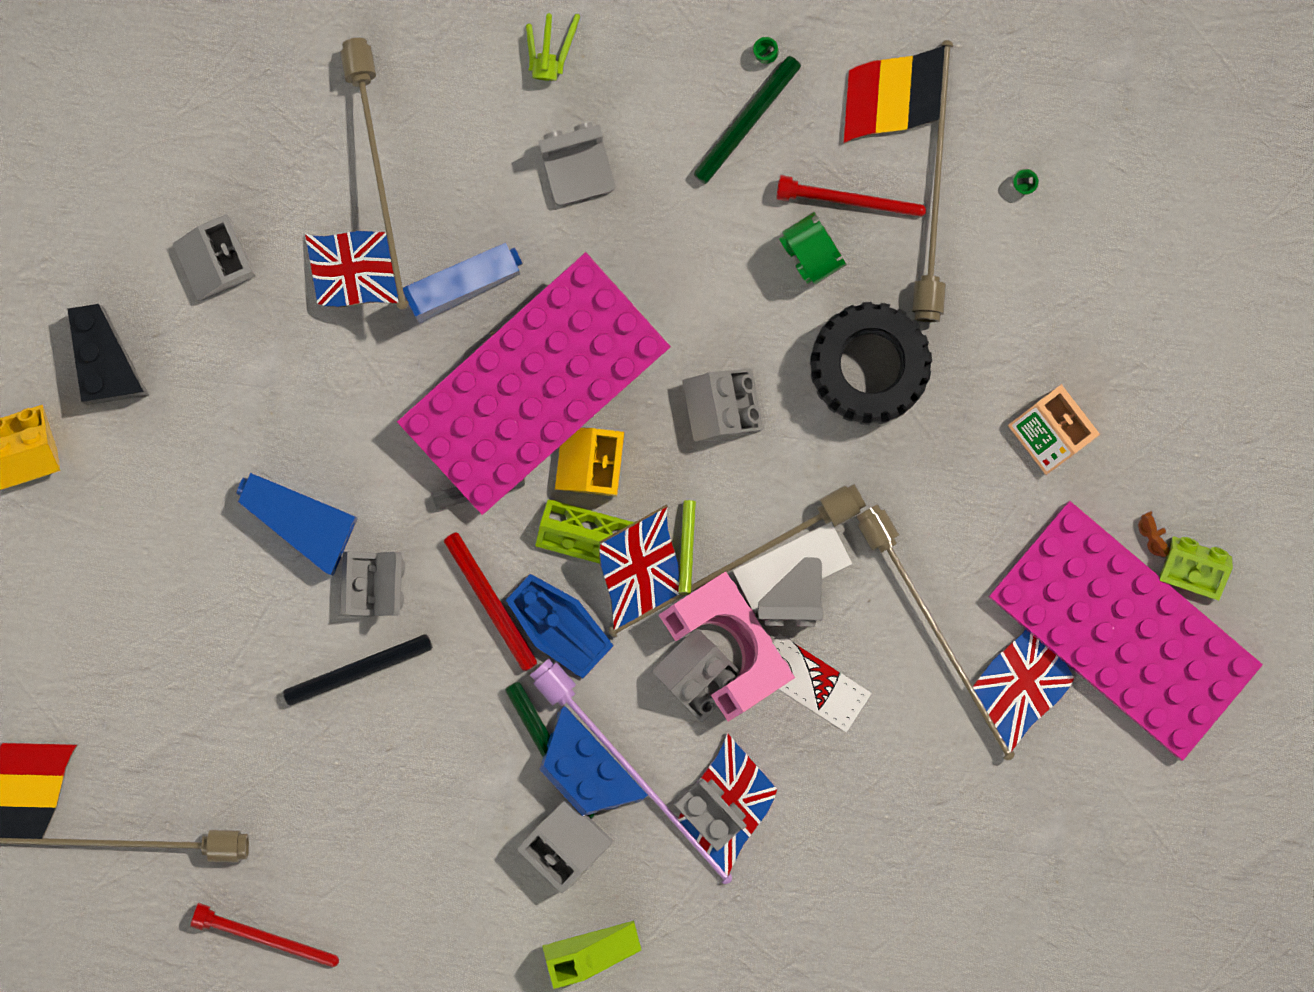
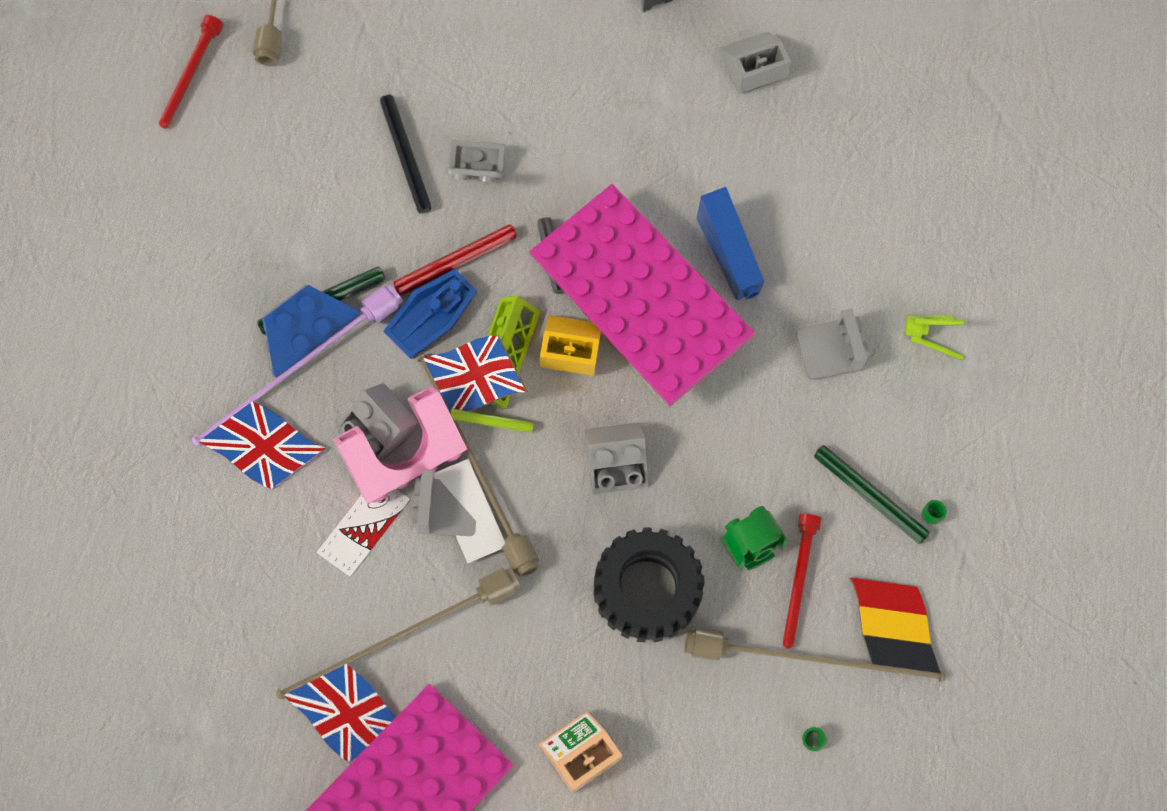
camera: 90 degrees right, 15 degrees down
blue slope [236,473,358,576] -> none
flag [305,38,409,310] -> none
light grey slope [517,799,614,894] -> none
lime slope [542,920,642,989] -> none
light grey bracket [674,779,747,851] -> none

